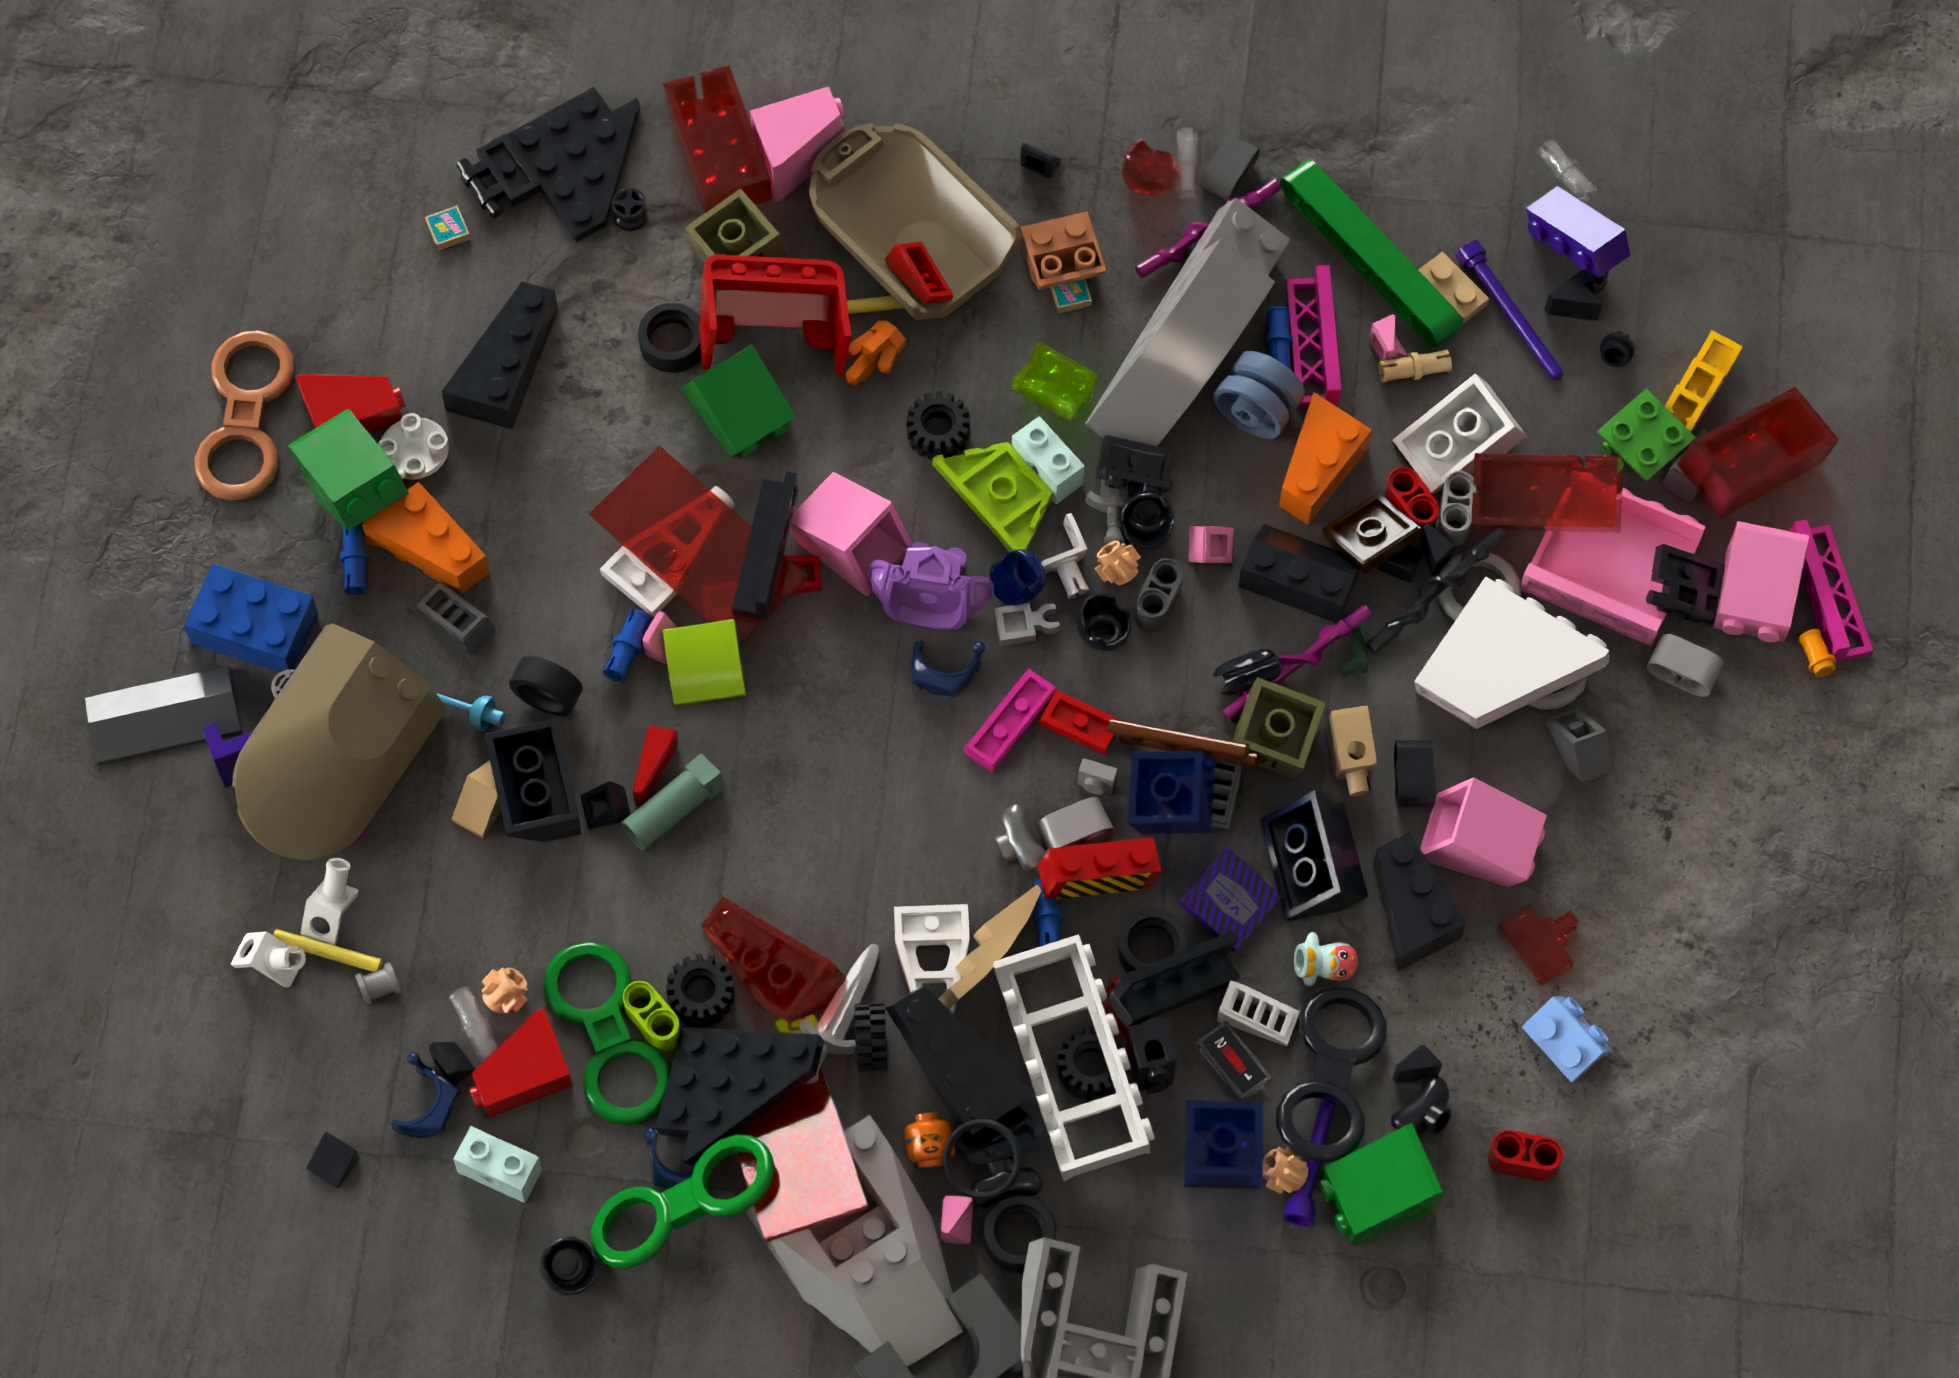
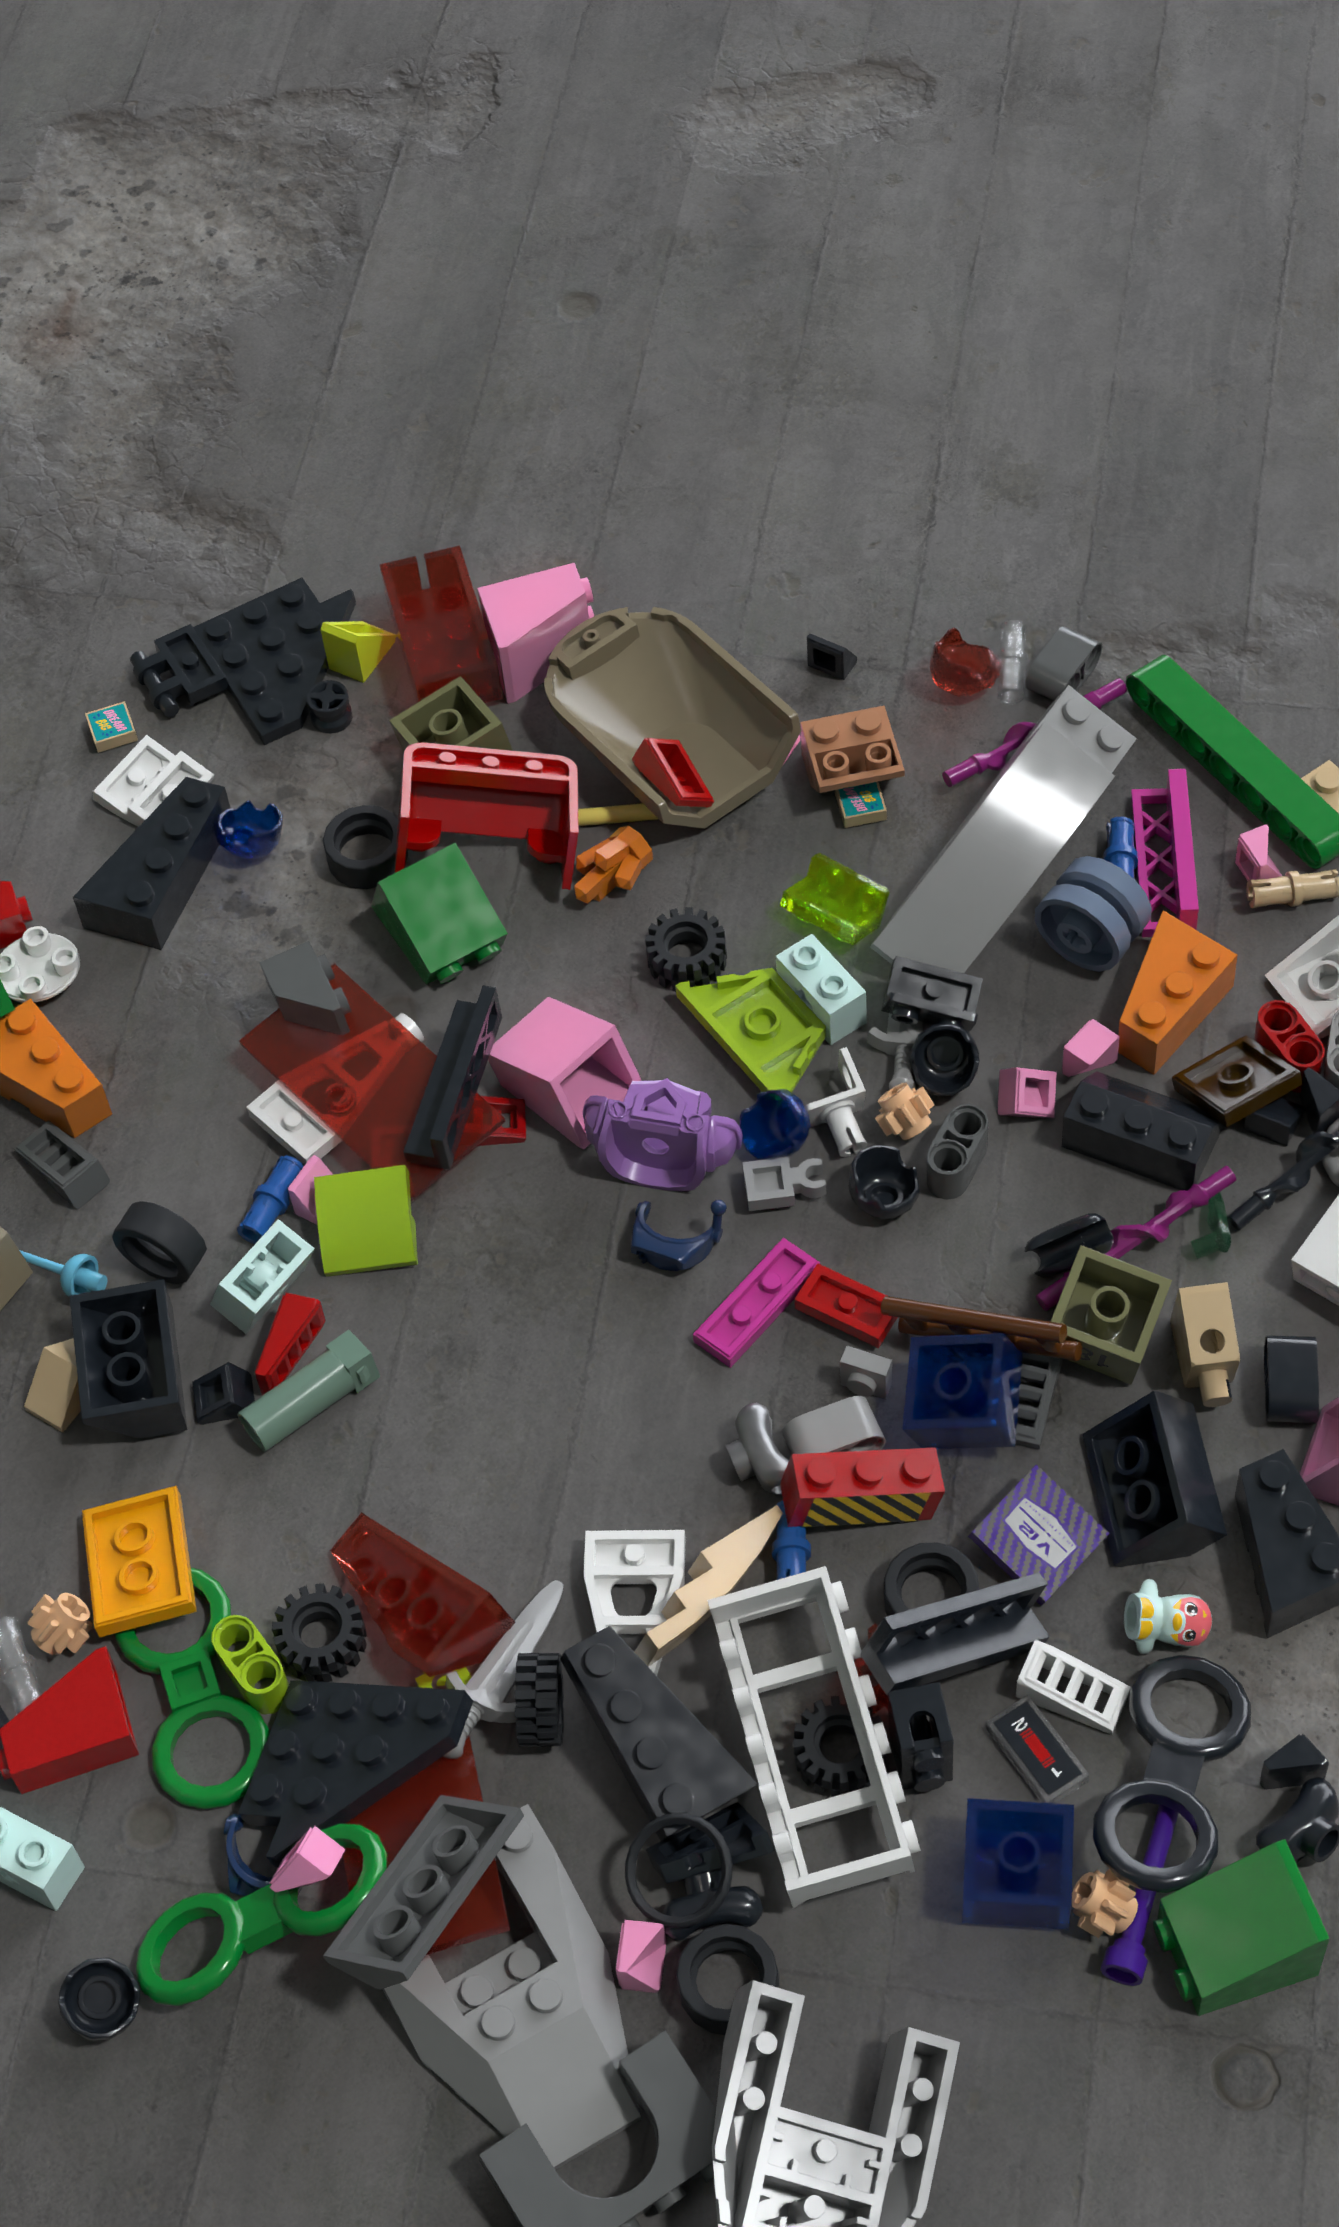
camera: 10 degrees right, 10 degrees down
orange head [904,1112,956,1169] -> none
none -> light orange tile [82,1486,197,1638]
none -> white slope [93,735,214,827]
none -> light aqua brick [210,1219,315,1334]
none -> clear blue hair [215,800,283,860]
none -> dark grey slope [259,941,352,1035]
none -> bright pink slope [270,1826,345,1892]
none -> neon yellow slope [321,621,397,683]
none -> dark grey slope [323,1795,524,1990]
none -> bright pink slope [1062,1019,1119,1077]

